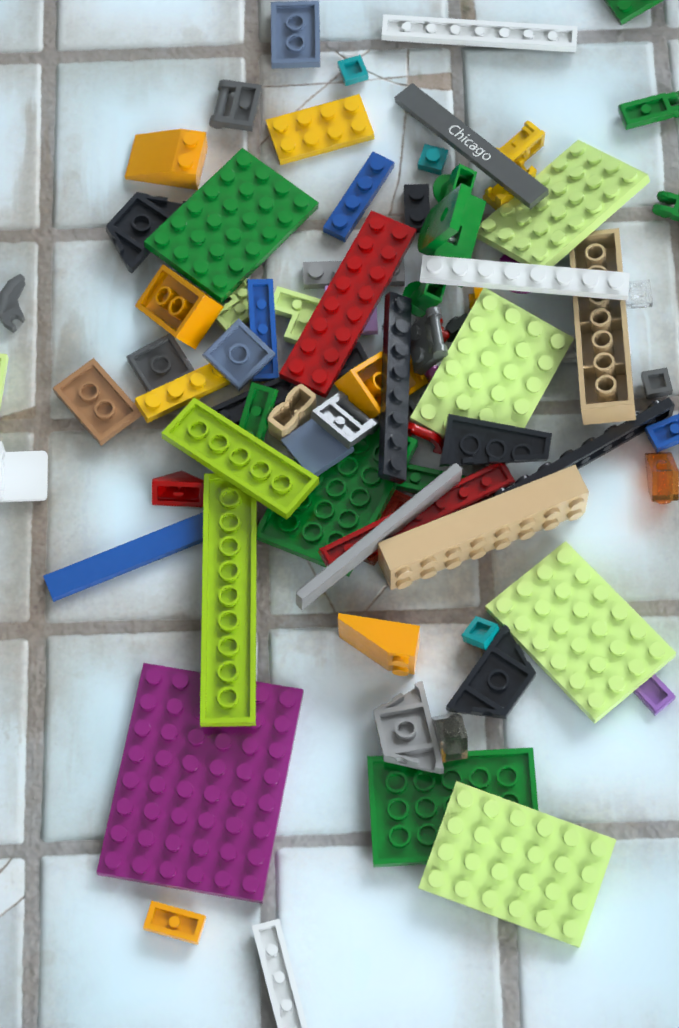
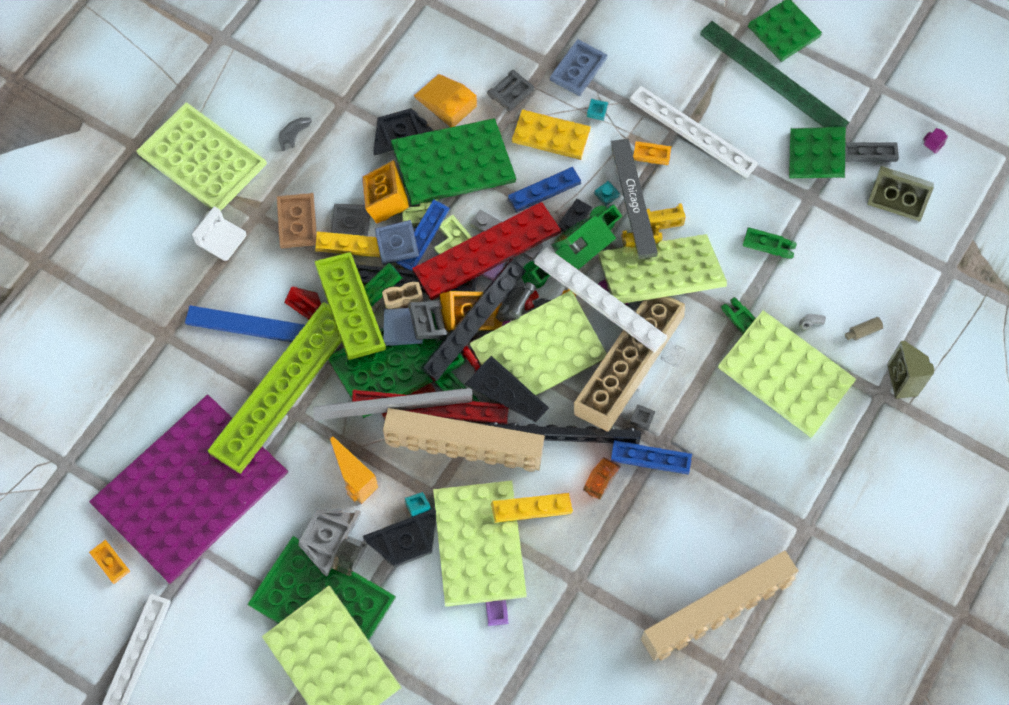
camera: 30 degrees right, 0 degrees up
none -> yellow plate [491,493,573,523]
none -> light orange plate [633,141,671,166]

